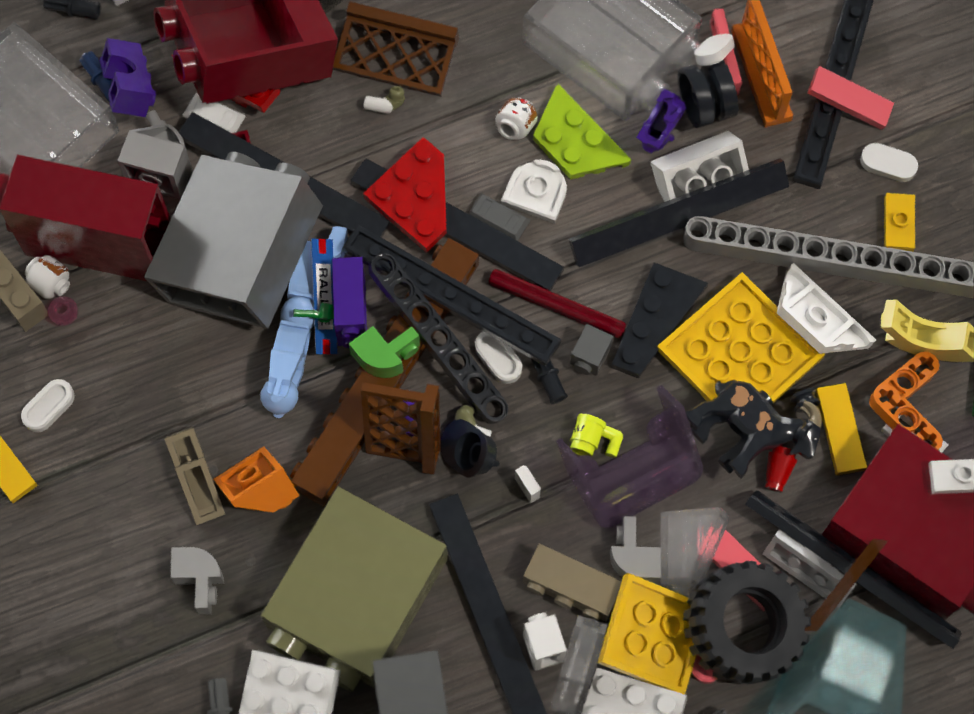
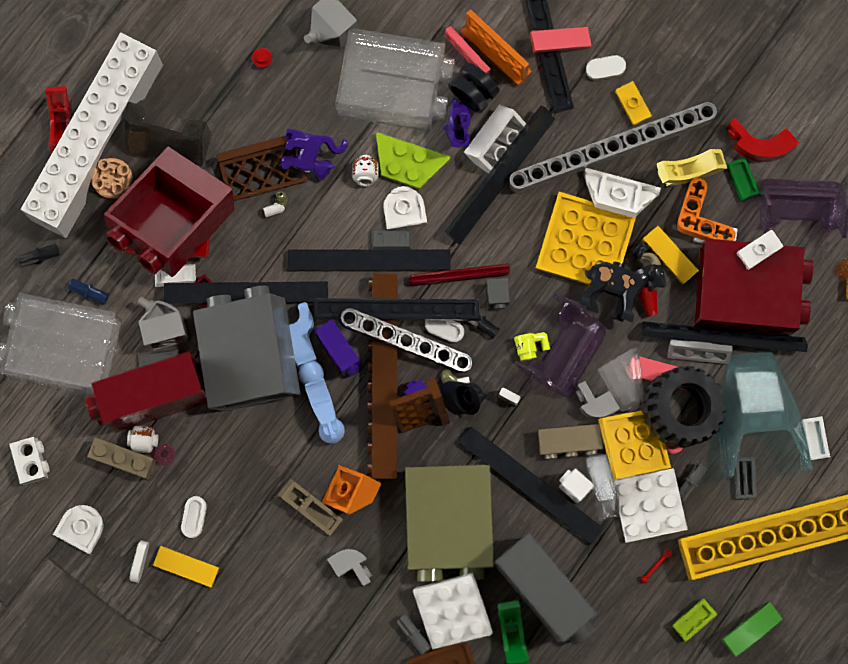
camera: 30 degrees left, 10 degrees up
dark purple arch [100,38,156,117] -> none
green hand [293,303,334,323] -> none
sticker [311,239,337,354] -> none
bright green brick [349,326,420,378] -> none
red plate [363,137,446,253] -> none
black wing [611,262,708,379] -> none
white tile [694,34,734,66] -> none
reddish brown sticker [805,539,888,631] -> none
none -> dark purple animal [280,128,348,180]

